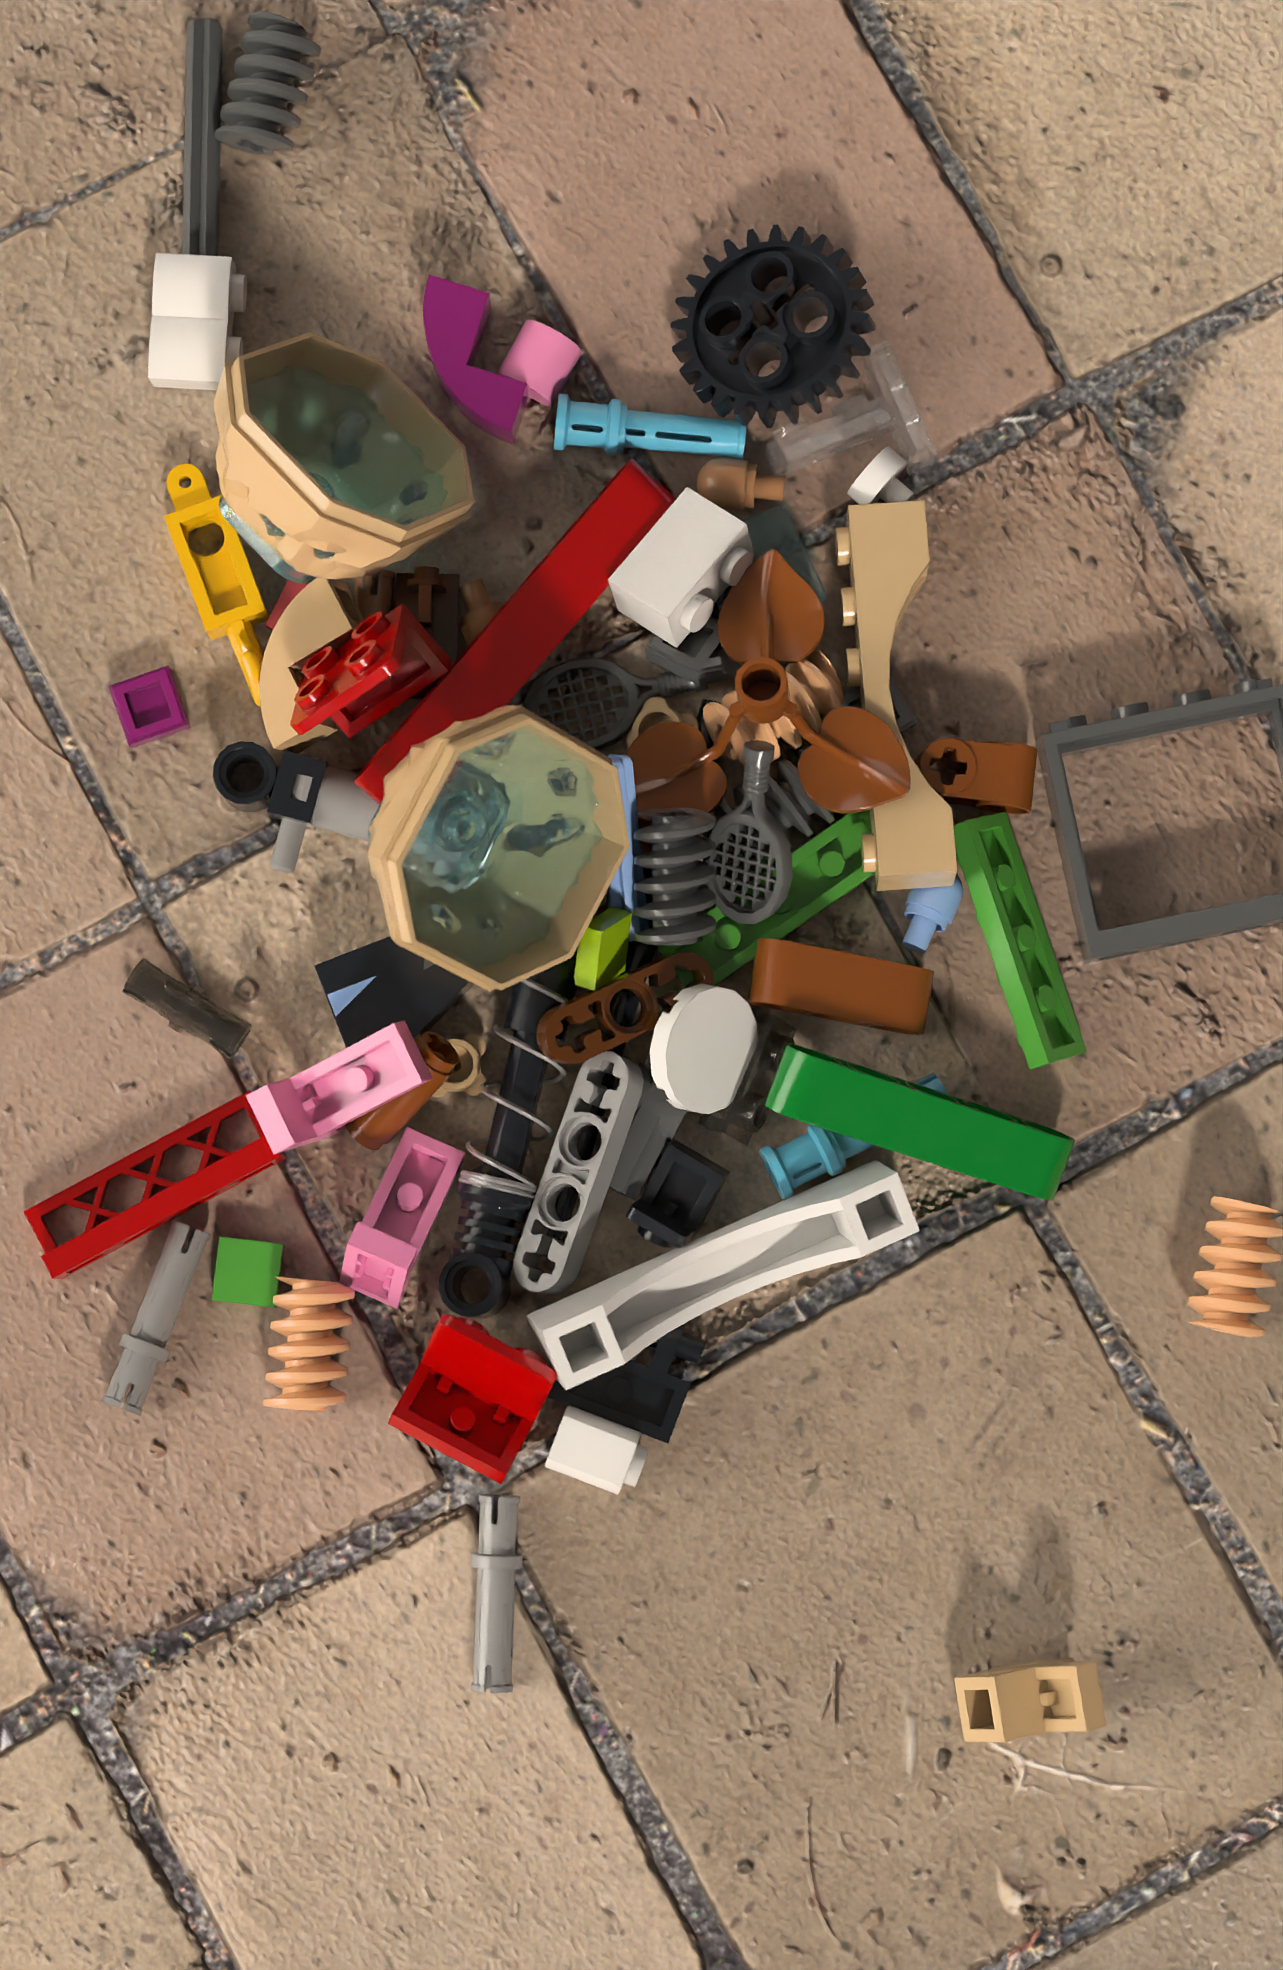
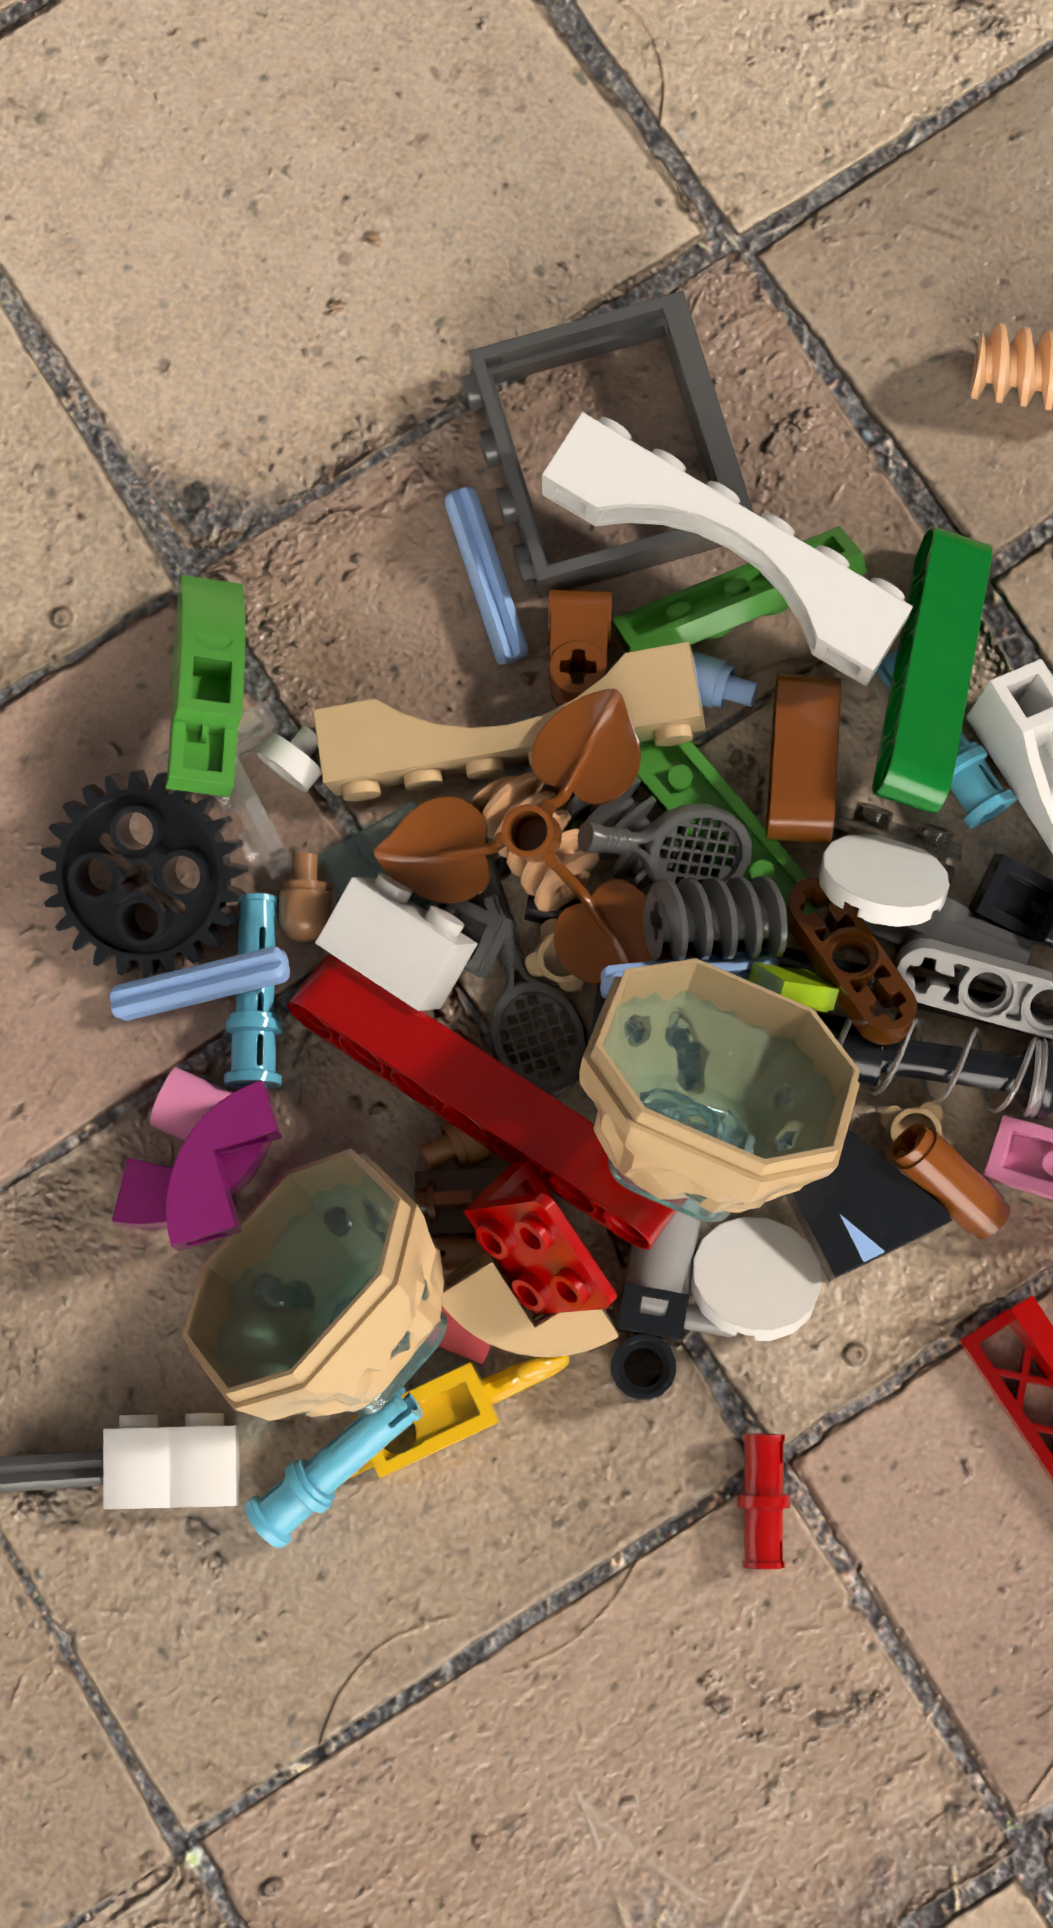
camera: 90 degrees left, 5 degrees down
magenta tile [108,666,191,748] -> none
clear smoke pin [122,958,252,1059] -> none
bright pink bracket [246,1020,433,1154] -> none
none -> light blue axle [109,946,290,1021]
none -> bright green slope [165,575,245,797]
none -> magenta brick [166,1080,283,1251]
none -> medium azure pin [244,1383,423,1549]
none -> light blue axle [445,487,528,665]
none -> white arch [542,412,913,687]
none -> white tile [691,1217,822,1341]
none -> red pin [737,1433,790,1569]

